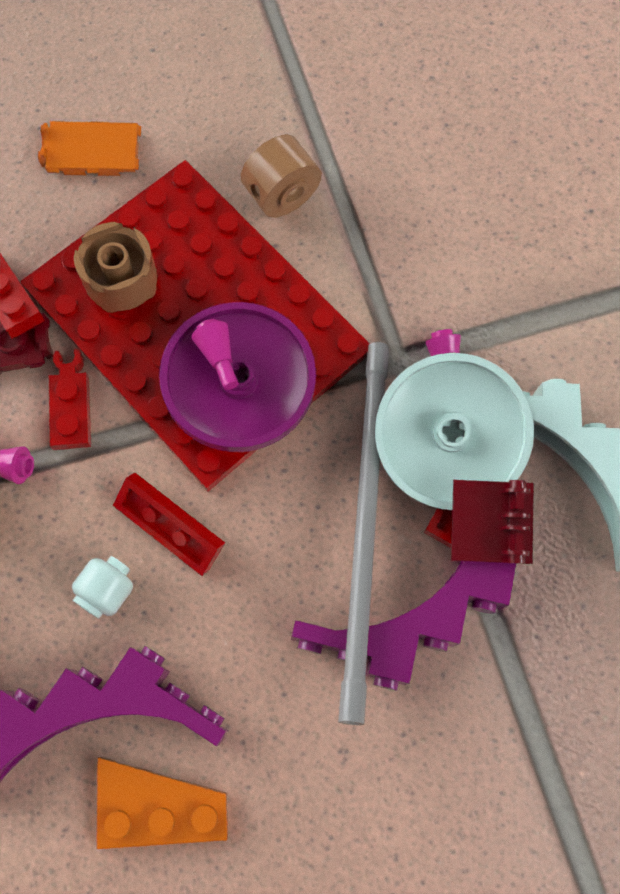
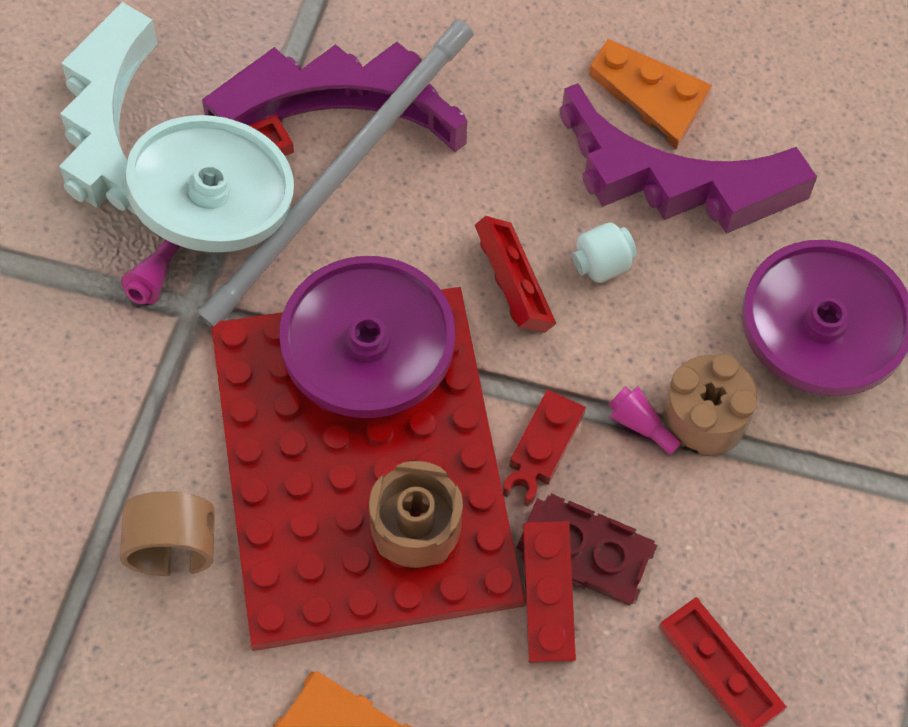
camera: 145 degrees left, 10 degrees down
dark pink cone [192,319,239,390] -> none
dark red hinge [451,479,534,564] -> none

